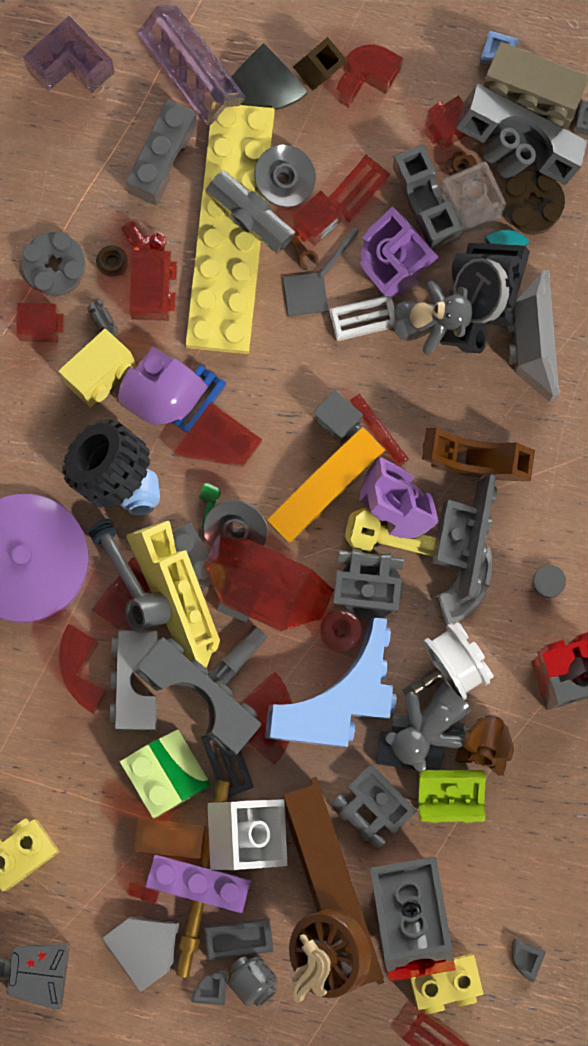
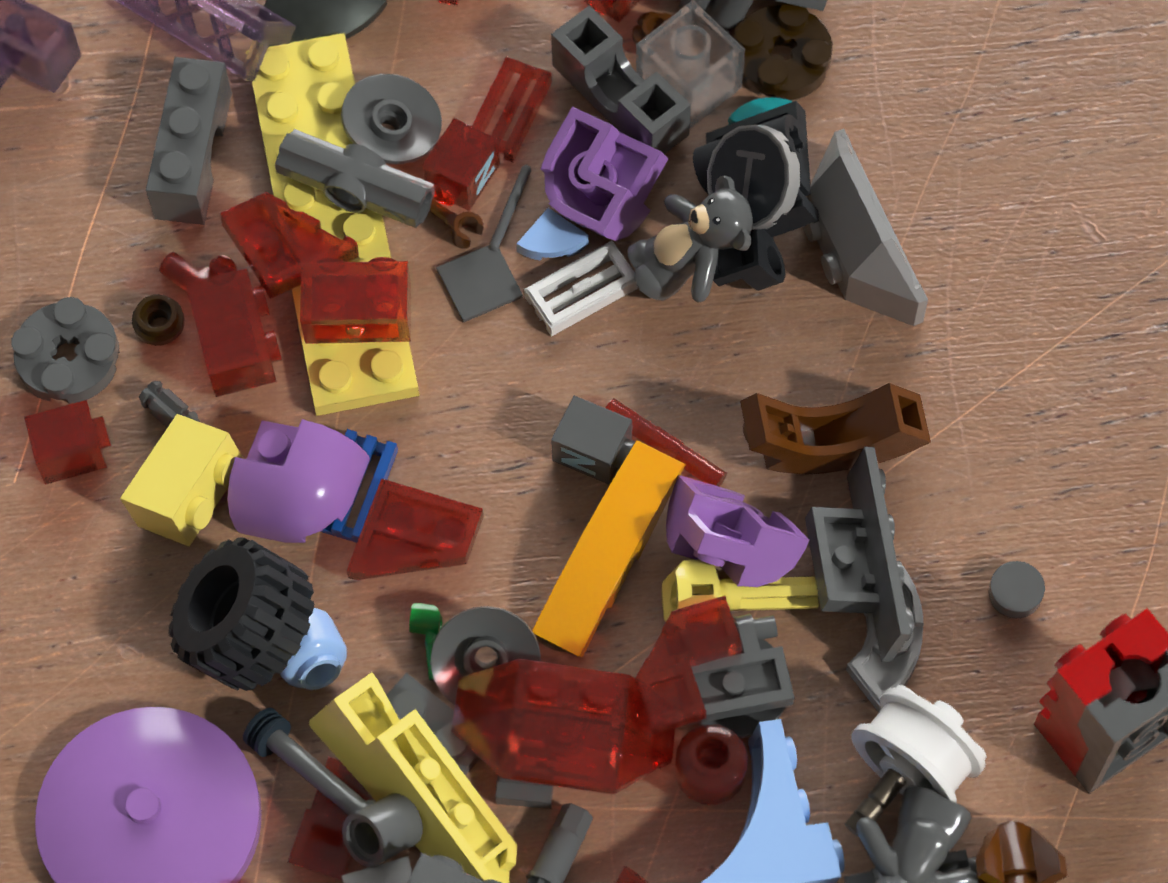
camera: 15 degrees left, 15 degrees down
none -> clear red wing [220,192,359,299]
none -> clear red brick [300,257,411,344]
none -> light blue tile [516,208,589,260]
none -> clear red tile [635,596,743,735]

